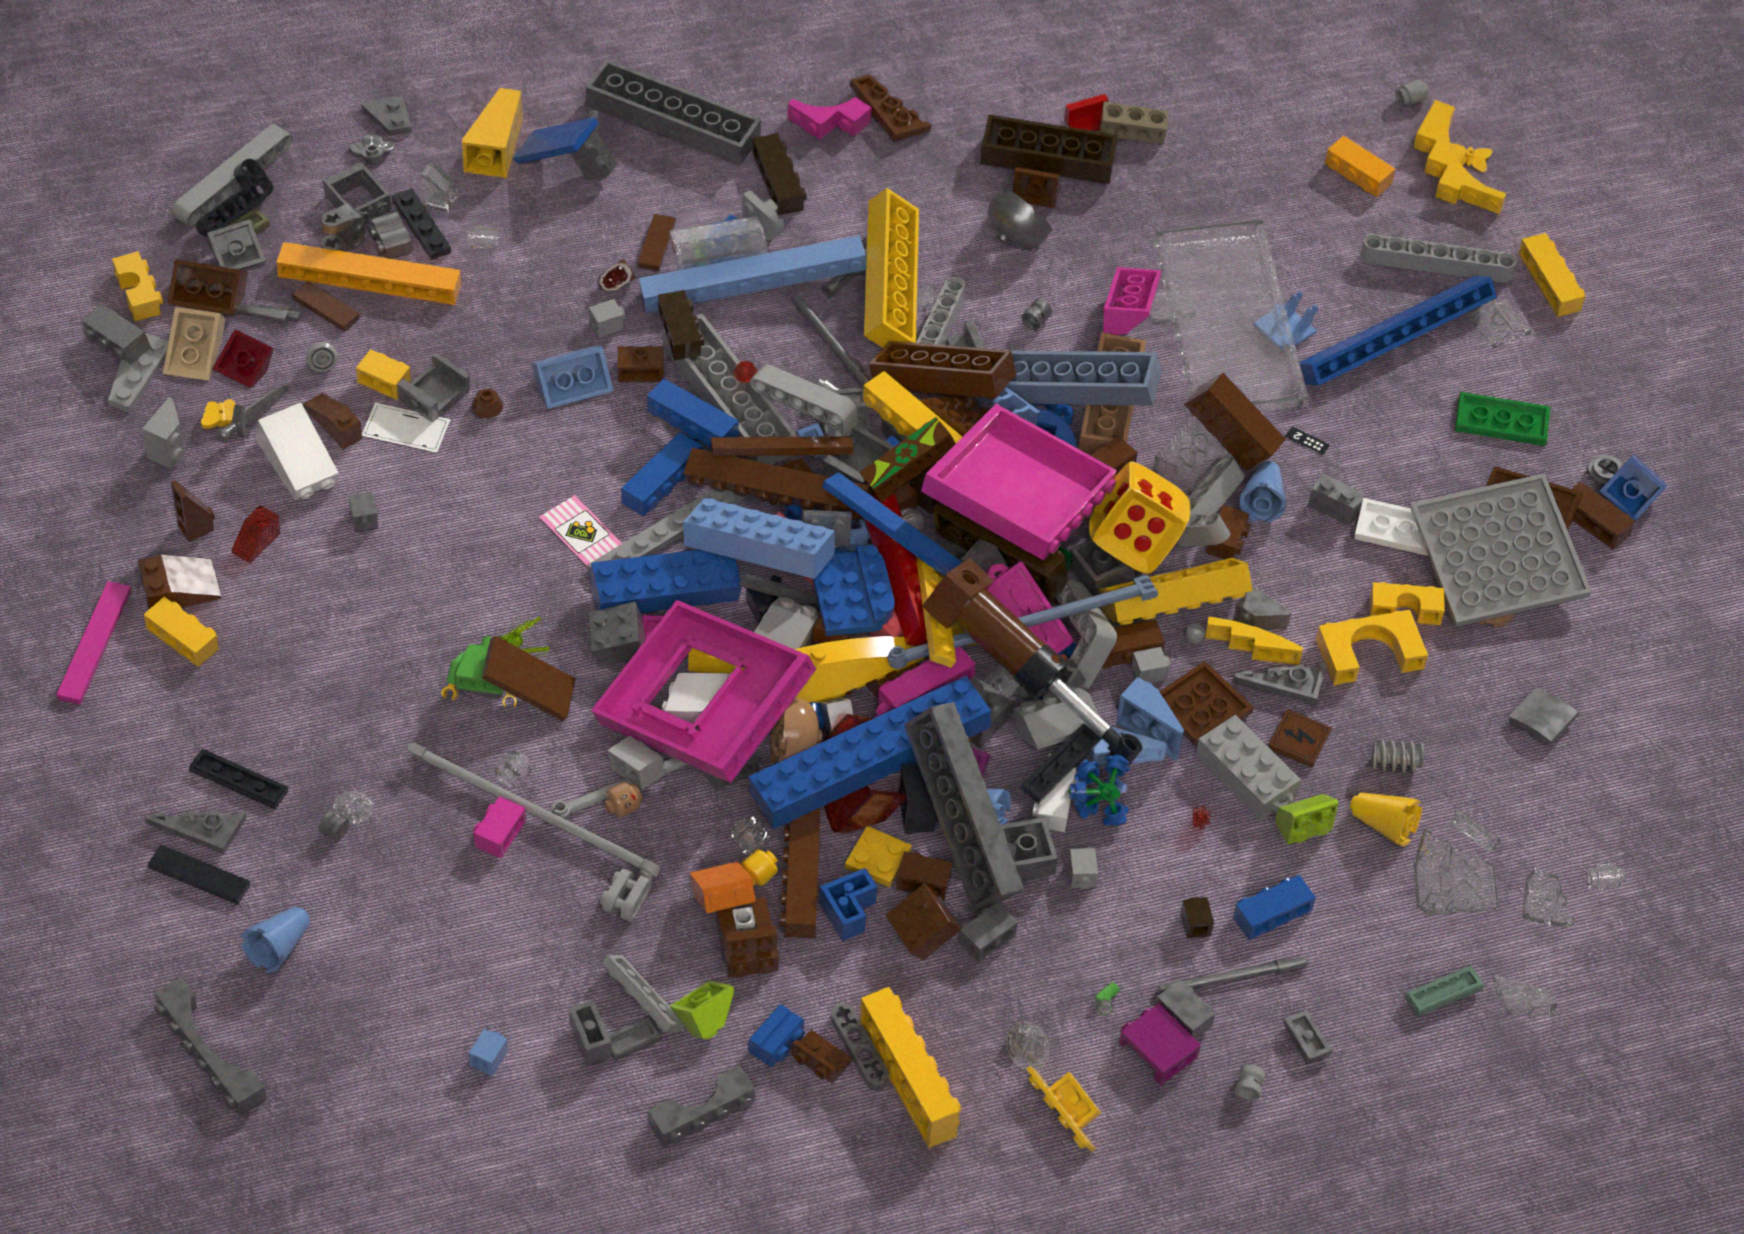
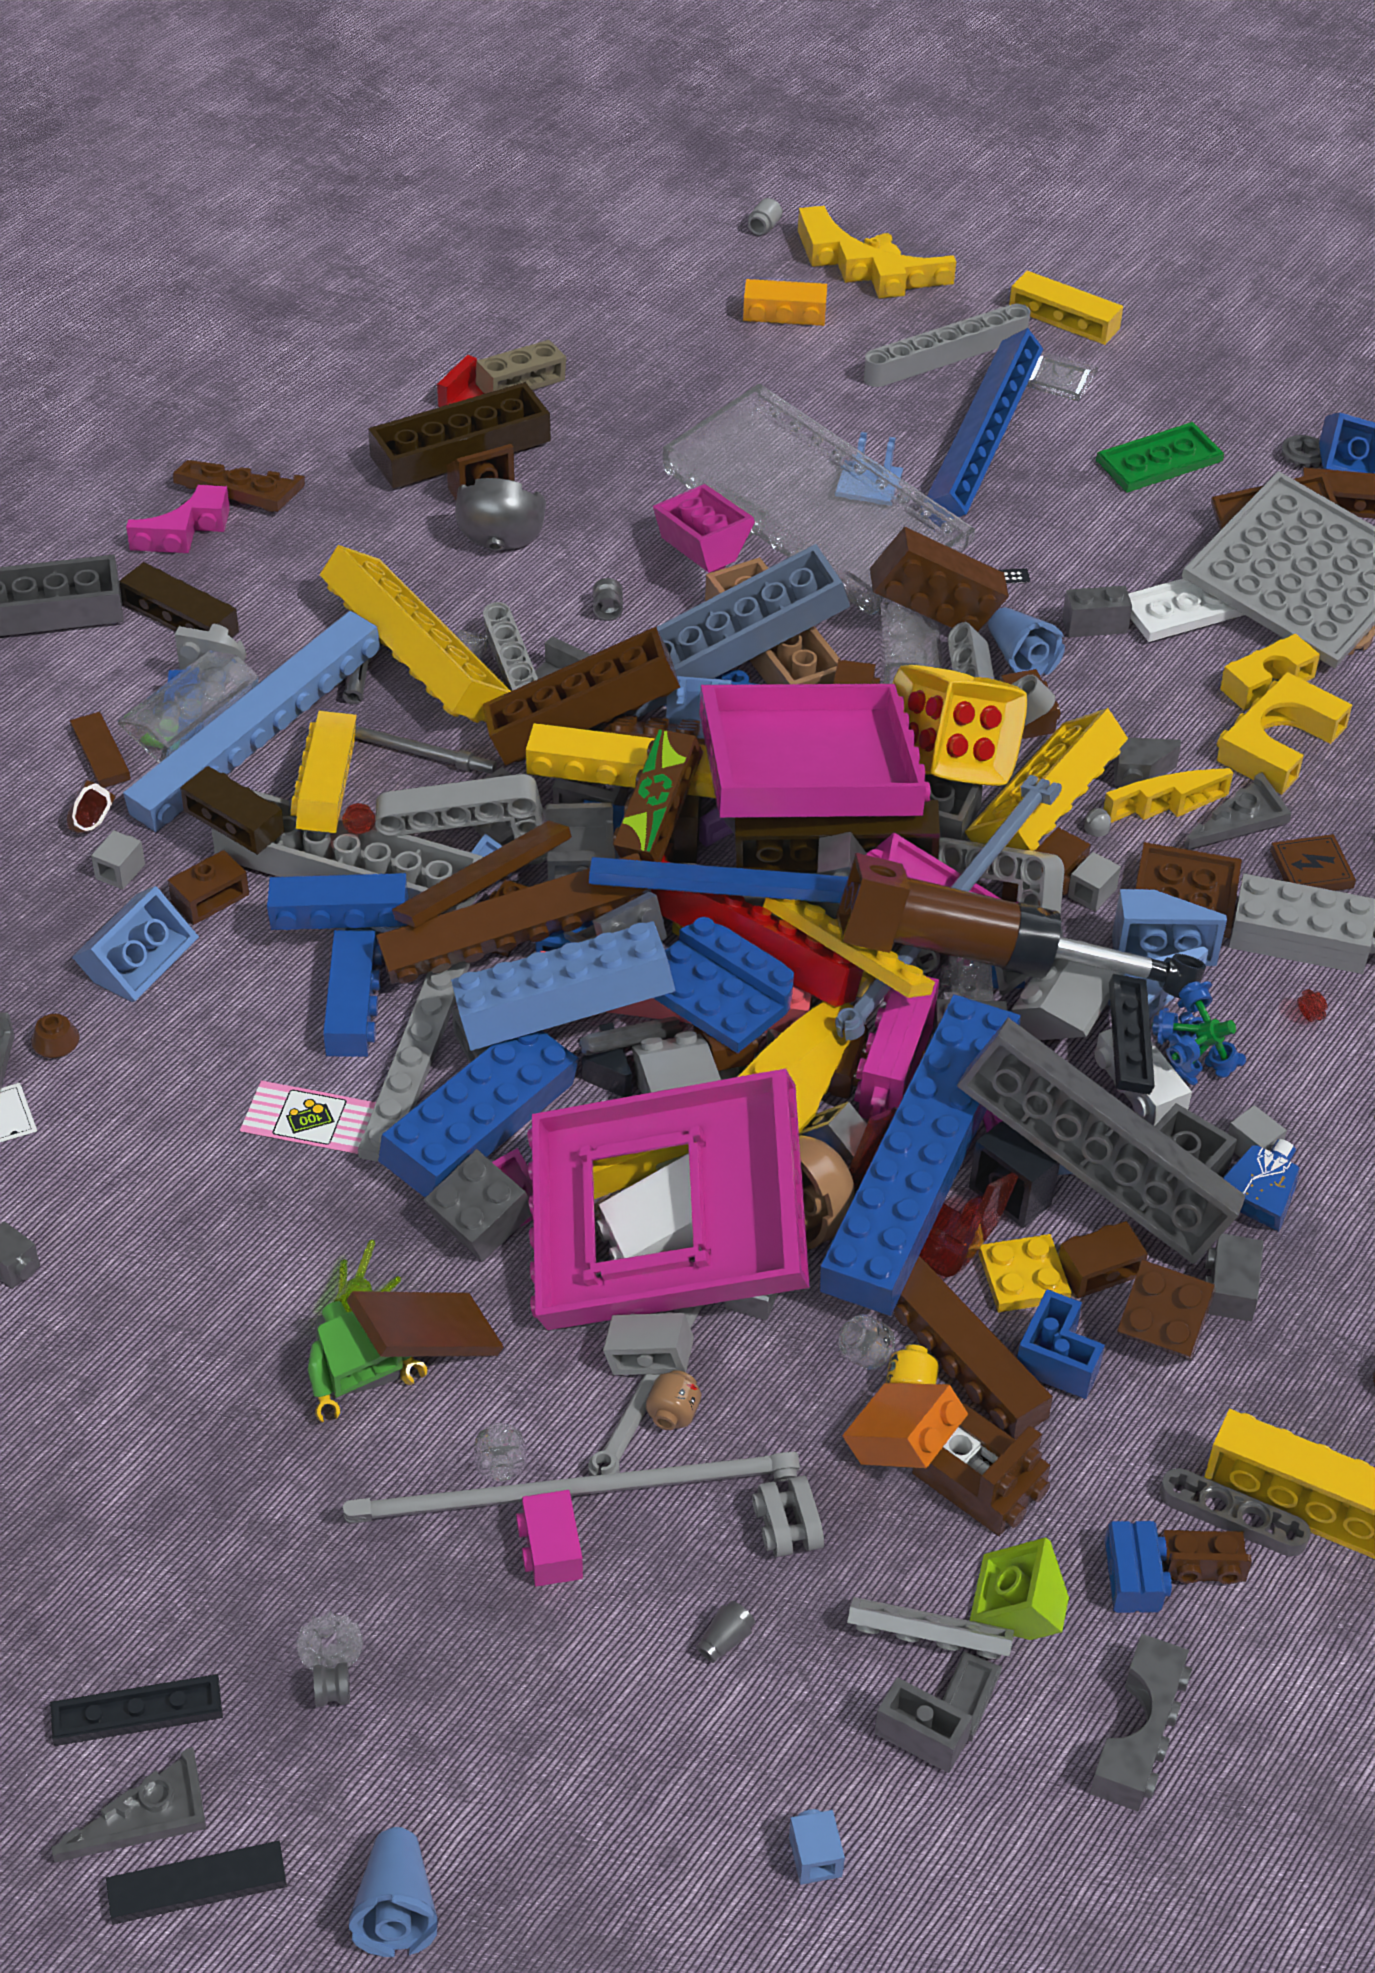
camera: 35 degrees left, 5 degrees down
none -> yellow brick [291,711,357,833]
none -> flat silver cone [696,1601,755,1663]
none -> blue torso [1223,1139,1300,1232]

